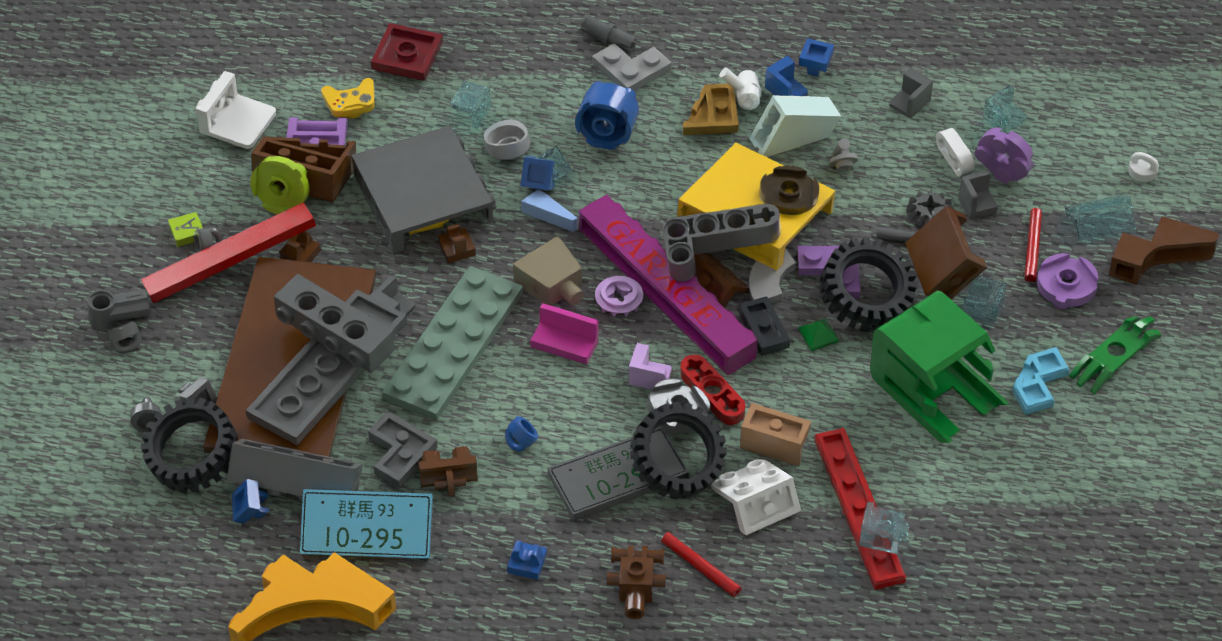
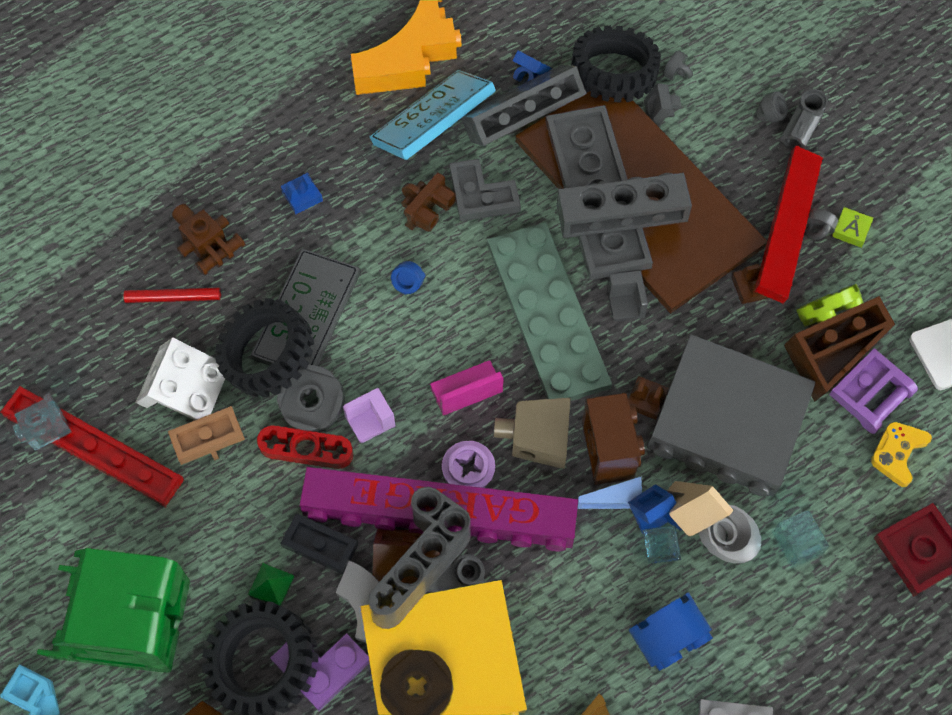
camera: 135 degrees right, 15 degrees up
none -> reddish brown brick [582,393,645,485]
none -> tan slope [667,481,733,536]

